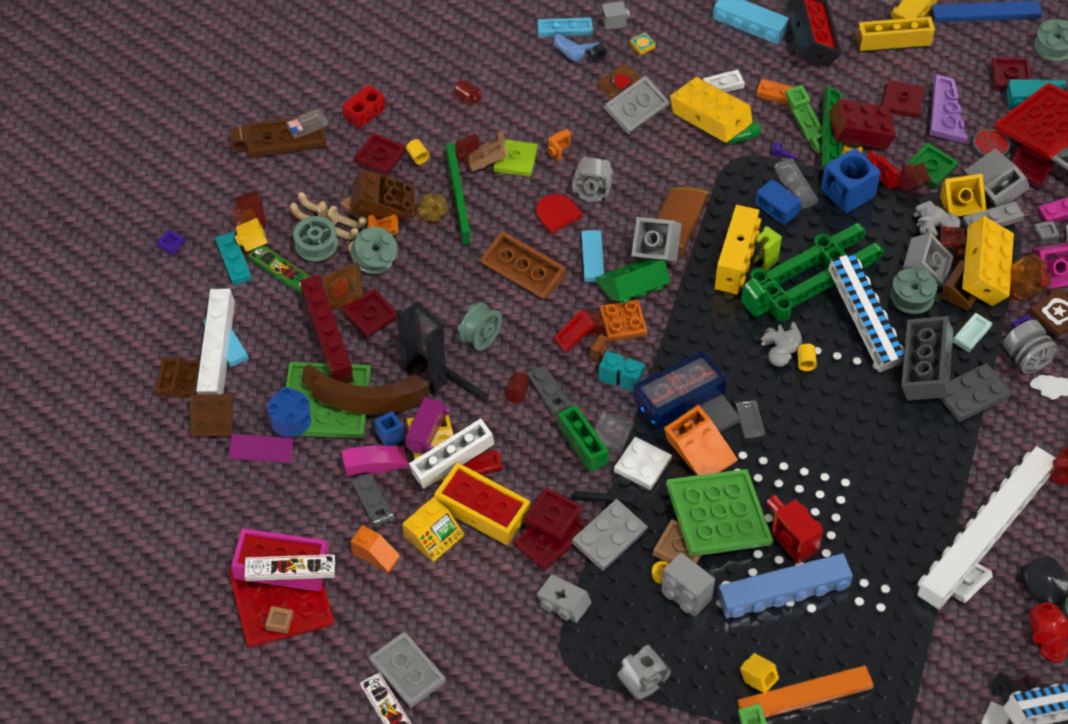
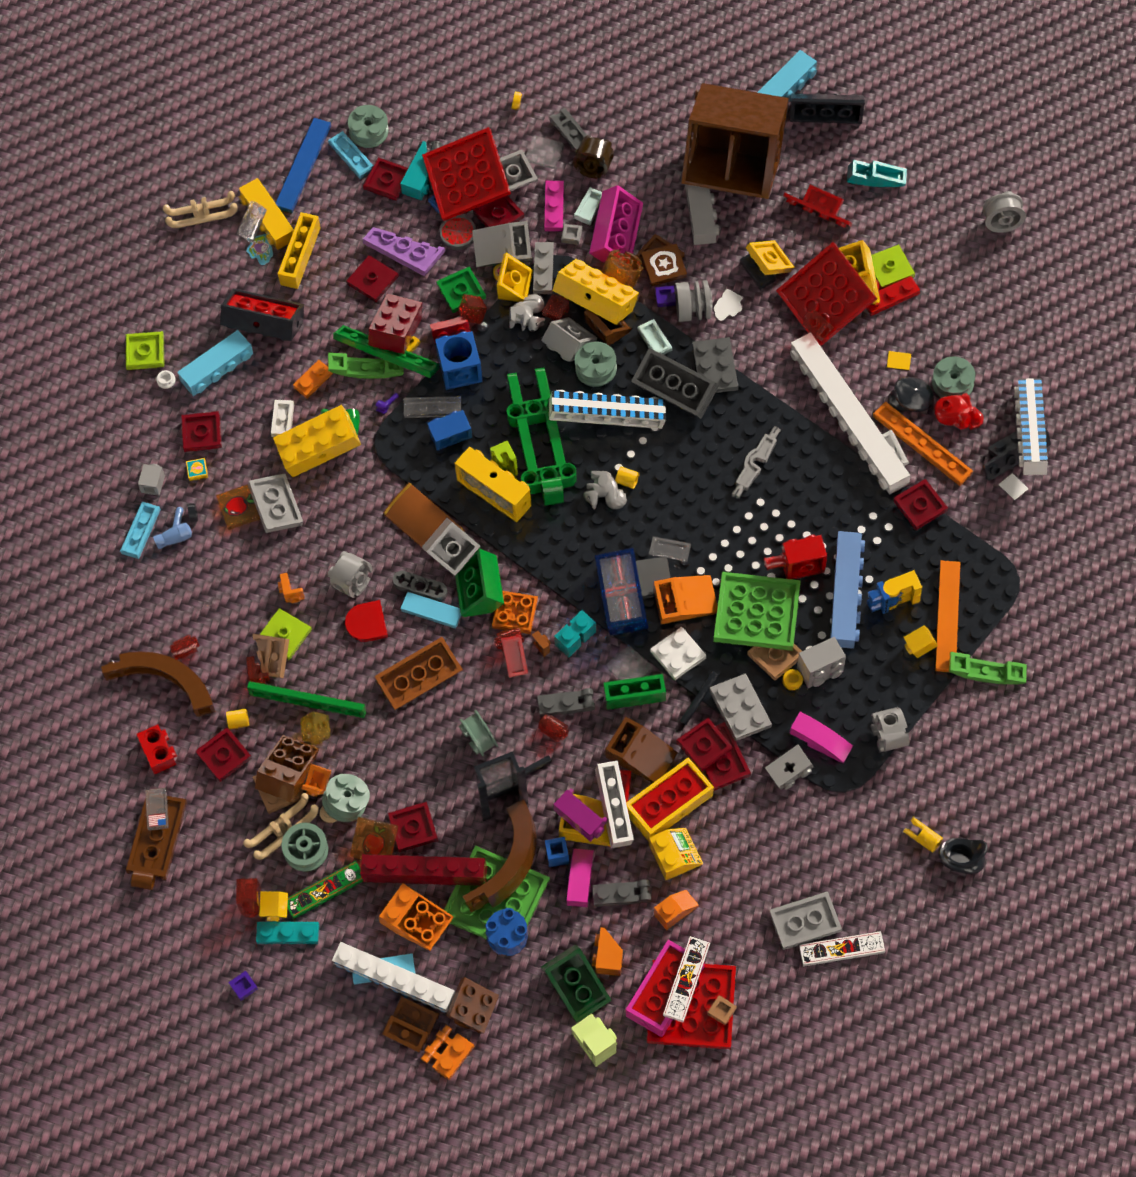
camera: 65 degrees left, 10 degrees up
magenta sticker [229,434,293,463] -> none
none -> reddish brown arch [101,651,216,717]
none -> dark red plate [181,411,222,452]
none -> sticker [246,234,273,265]
none -> medium azure tile [328,131,374,180]
none -> orange slope [379,883,454,951]
none -> dark grey beam [393,571,448,602]
none -> orange plate [421,1025,475,1080]
none -> dark green slope [541,945,612,1023]
none -> yellowish green brick [571,1014,617,1067]
none -> orange slope [592,927,623,976]
none -> reddish brown slope [605,716,678,783]
none -> light grey piece [732,426,780,499]
none -> dark pink slope [790,712,853,764]
none -> hips [867,570,922,614]
none -> orange tile [873,401,973,486]
none -> dark red plate [893,479,948,530]

